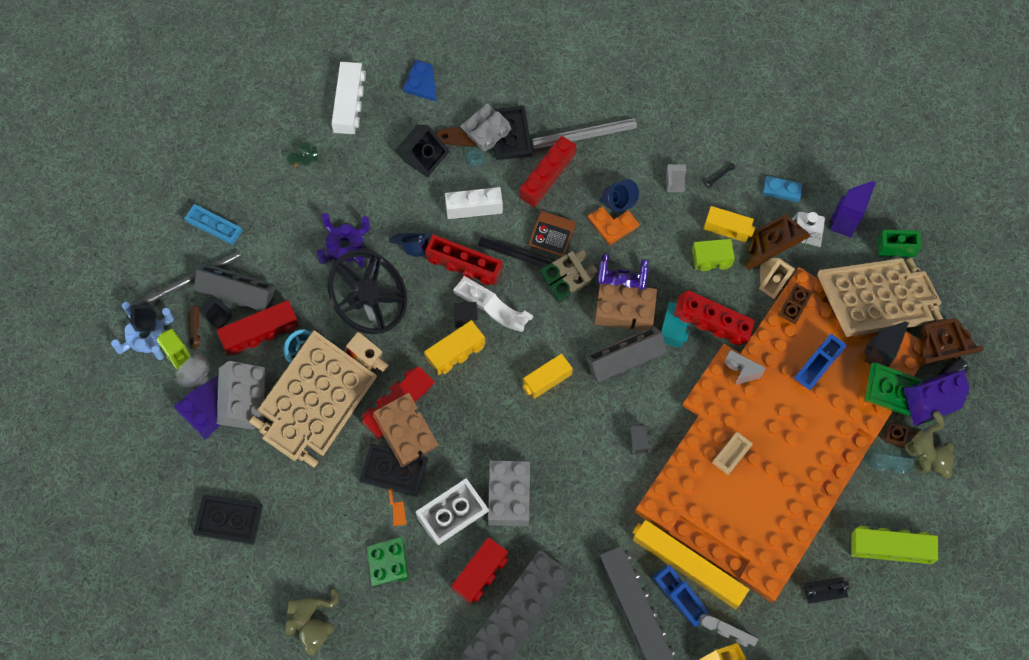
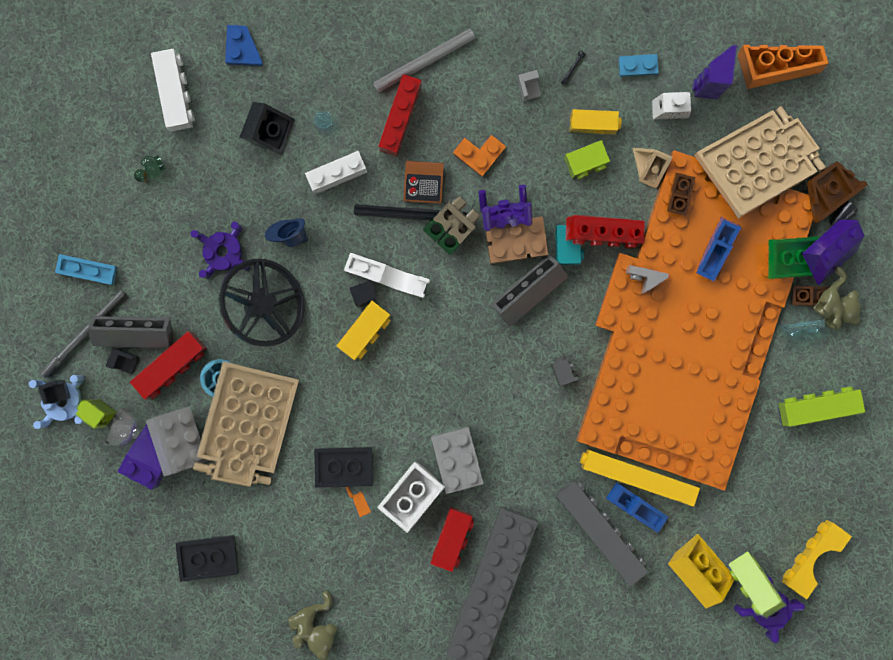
camera: 20 degrees left, 20 degrees up
reddish brown piece [188,305,200,350] -> none
tan torso [345,332,389,374] -> none
red brick [362,366,435,439] -> none
green hinge [367,537,409,586] -> none
medium nougat piece [373,393,438,467] -> none
red brick [425,234,503,286] -> none
reddish brown piece [437,127,476,147] -> none
light grey plate [460,103,511,152] -> none
black plate [494,106,532,160] -> none
yellow brick [522,353,573,399] -> none
dark blue piece [600,179,639,213] -> none
light grey hinge [699,614,758,647] -> none
tan tile [712,432,753,475] -> none
reddish brown wing [744,214,811,270] -> none
black hinge [803,577,849,604] -> none
black slope [864,321,909,367] -> none
green brick [877,230,922,257] -> none
none -> orange wedge [738,45,829,89]

